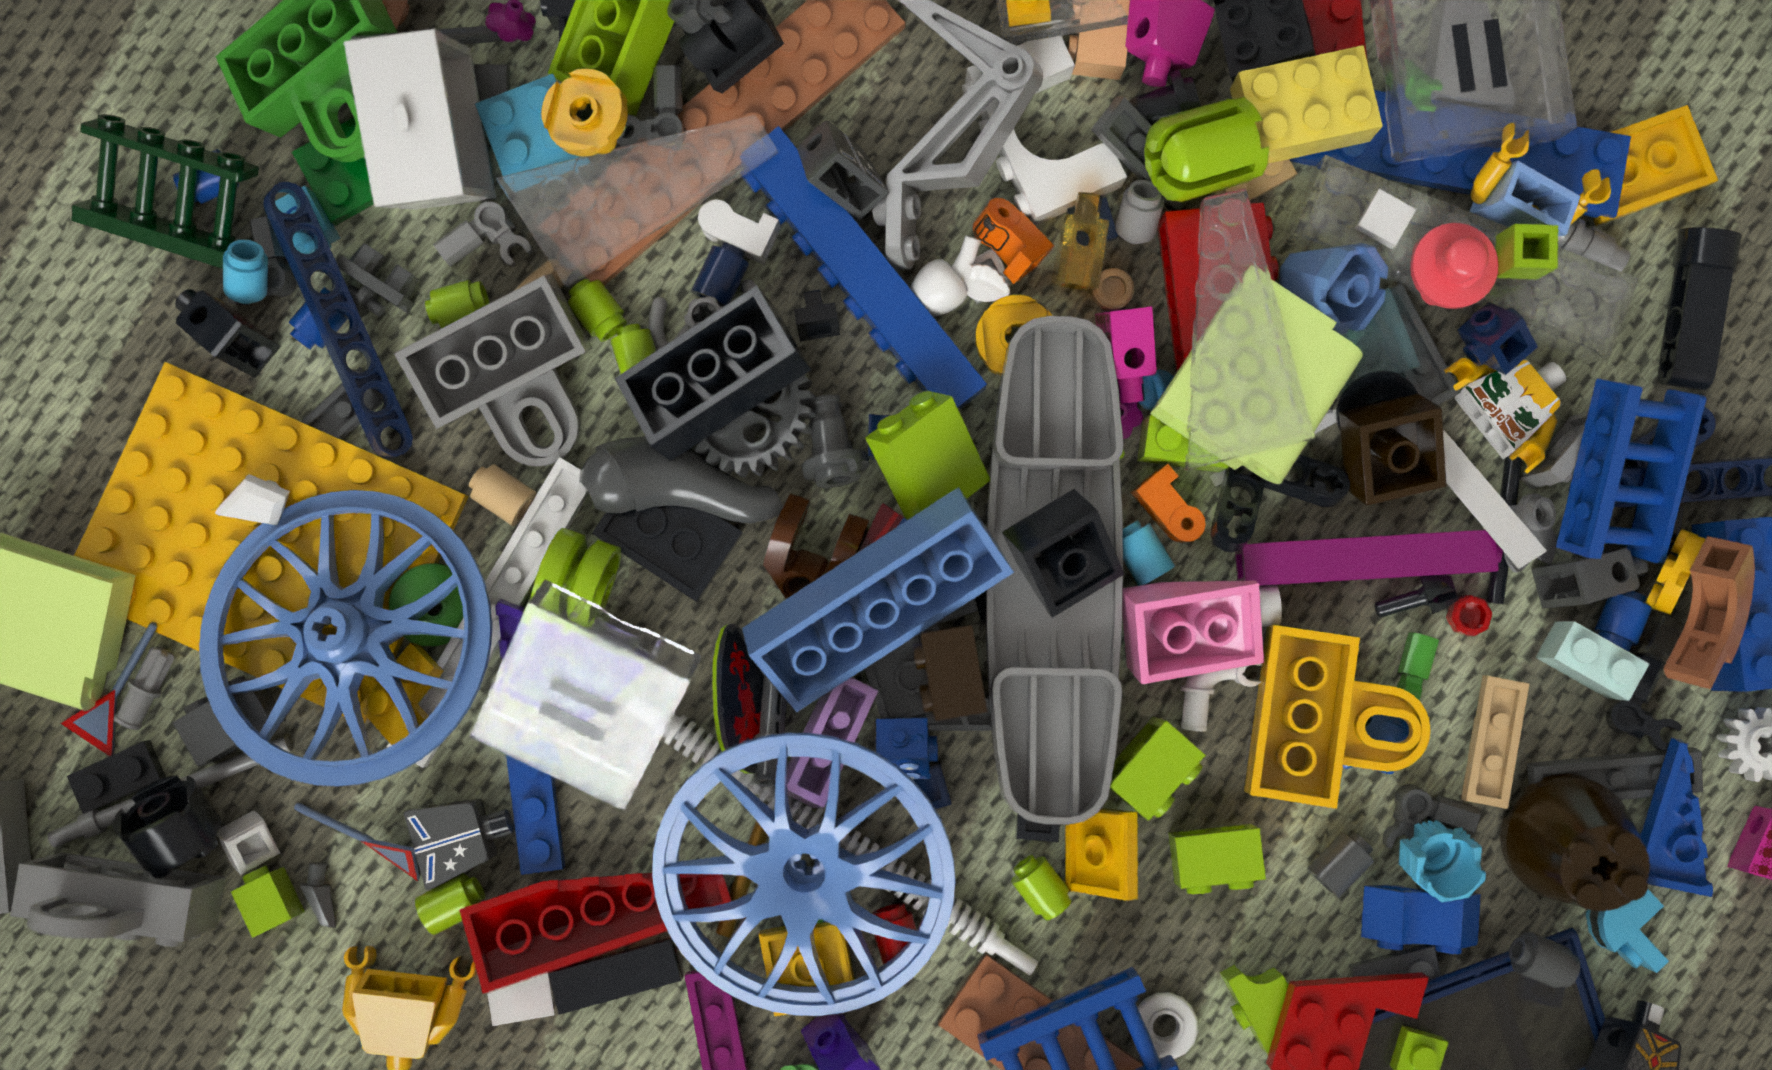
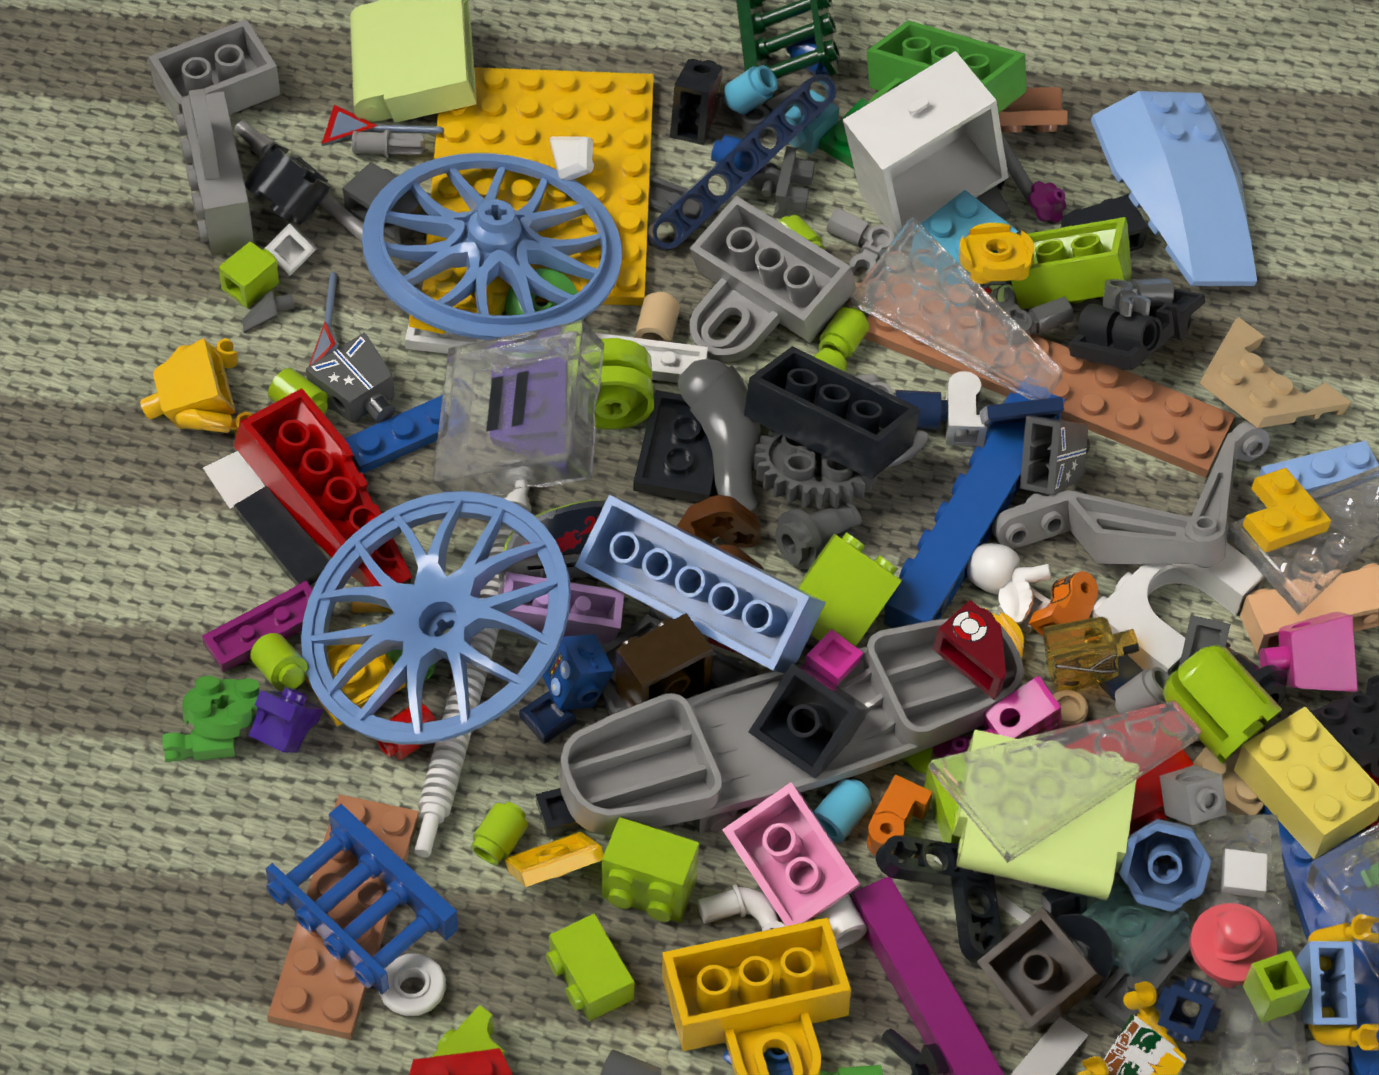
camera: 65 degrees right, 30 degrees down
black plate [67,740,166,814] -> none
black tile [794,289,840,342] -> none
none -> lime brick [251,633,308,692]
none -> dark pink plate [805,629,863,686]
none -> dark red slope [932,600,1006,700]
none -> dark blue tile [980,397,1064,426]
none -> light grey brick [1160,765,1227,825]

